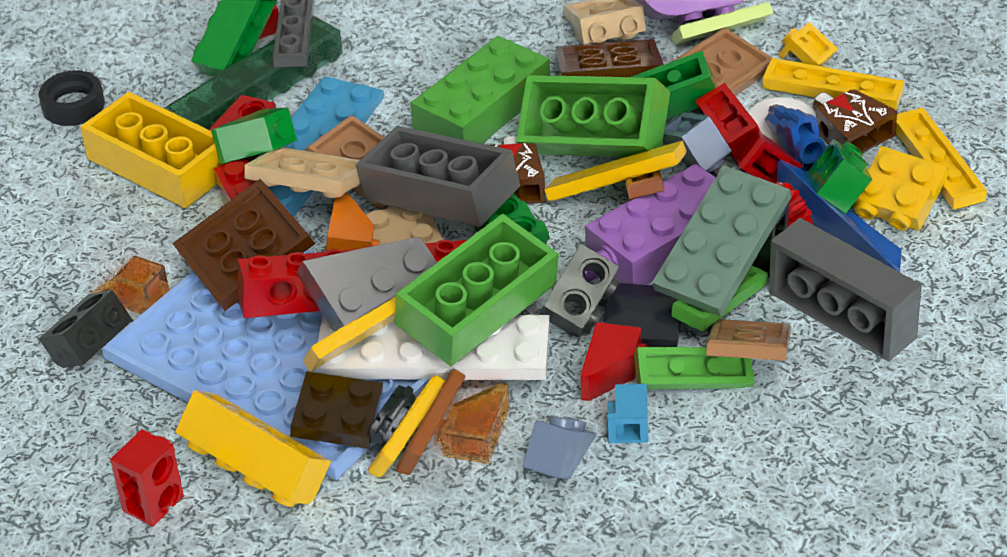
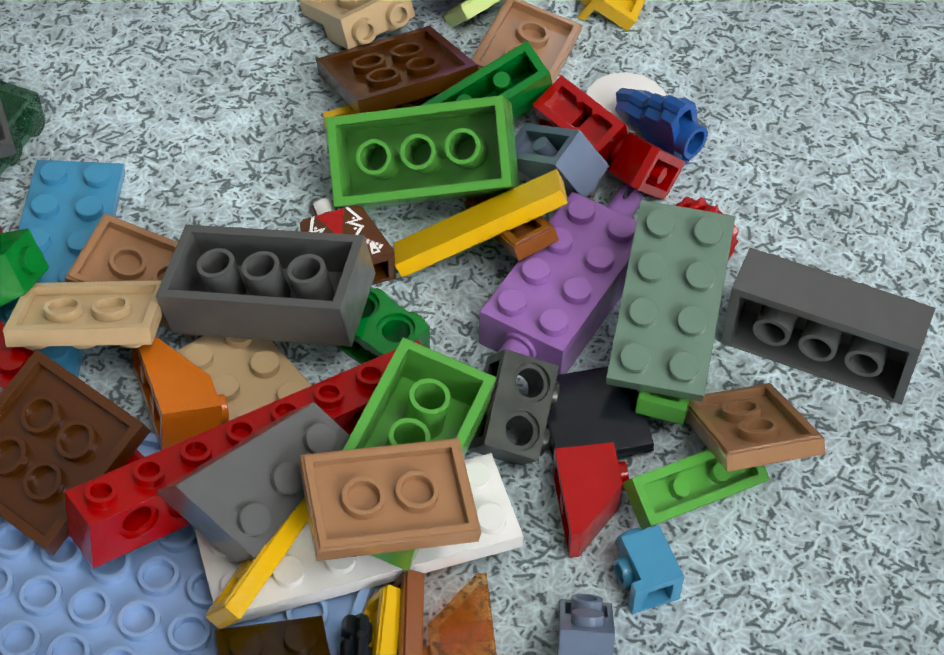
camera: 25 degrees left, 10 degrees up
bright green brick [410,35,551,144] -> none
yellow plate [763,58,905,110] -> none
blue wedge [777,160,902,272] -> none
green brick [808,138,873,214] -> none
reddish brown torso [813,90,897,153] -> none
yellow plate [852,146,949,231] -> none
yellow plate [896,107,987,210] -> none
none -> medium nougat tile [299,438,481,561]

